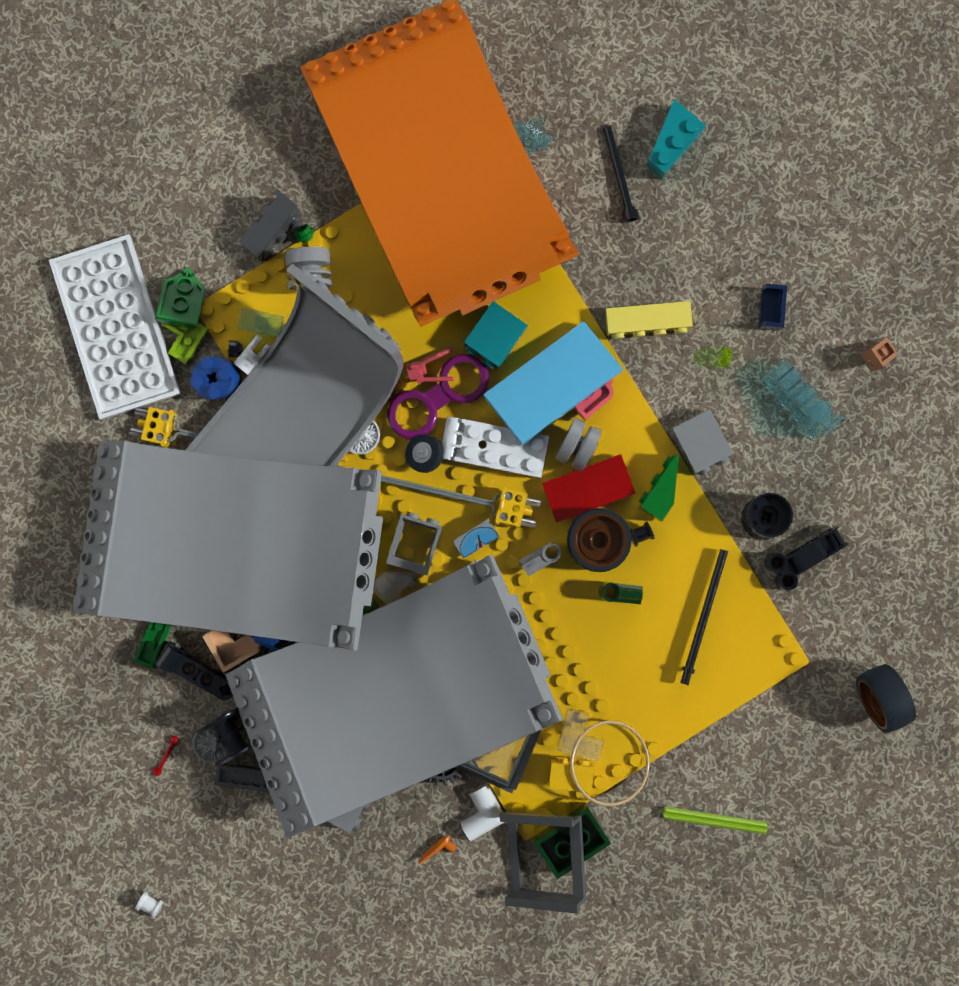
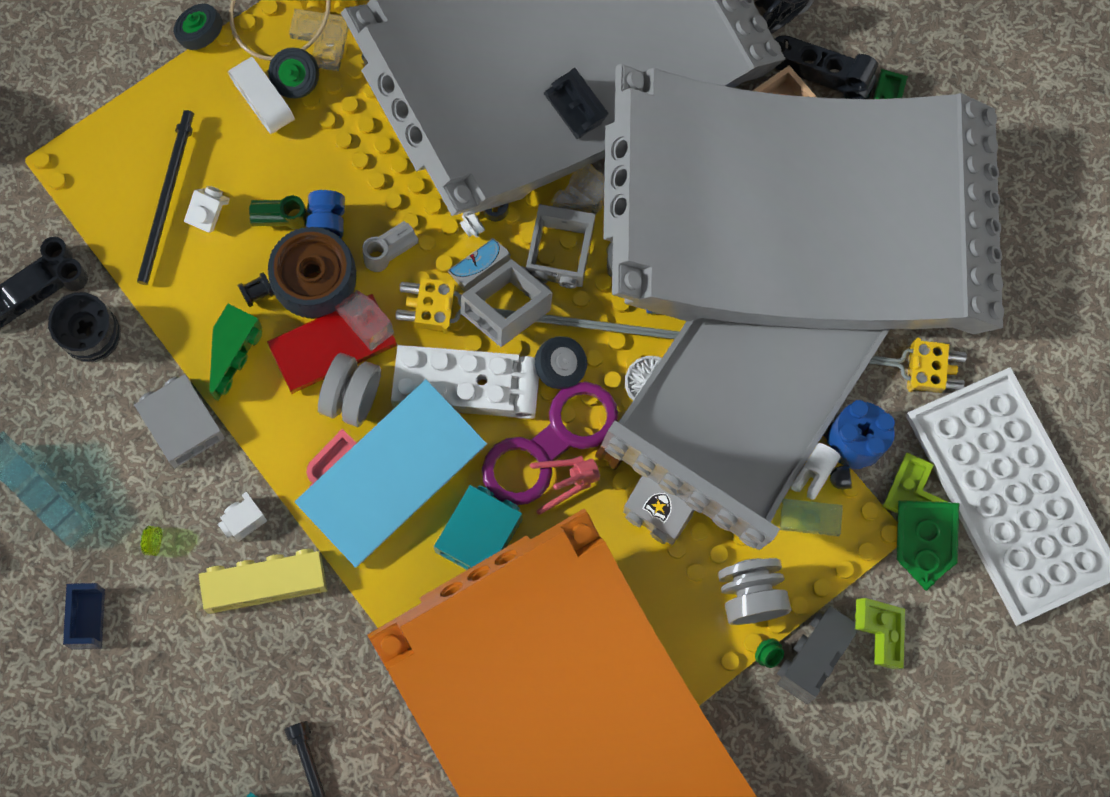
camera: 175 degrees right, 15 degrees down
none -> black wheel [173,3,223,50]
none -> white bracket [184,186,230,233]
none -> white brick [218,492,267,542]
none -> white beam [228,57,295,134]
none -> black wheel [268,47,319,99]
none -> blue wheel [306,190,345,238]
none -> clear slope [335,290,394,351]
none -> light grey window [461,259,552,347]
none -> black hinge [544,68,609,139]
none -> lime plate [855,598,905,669]

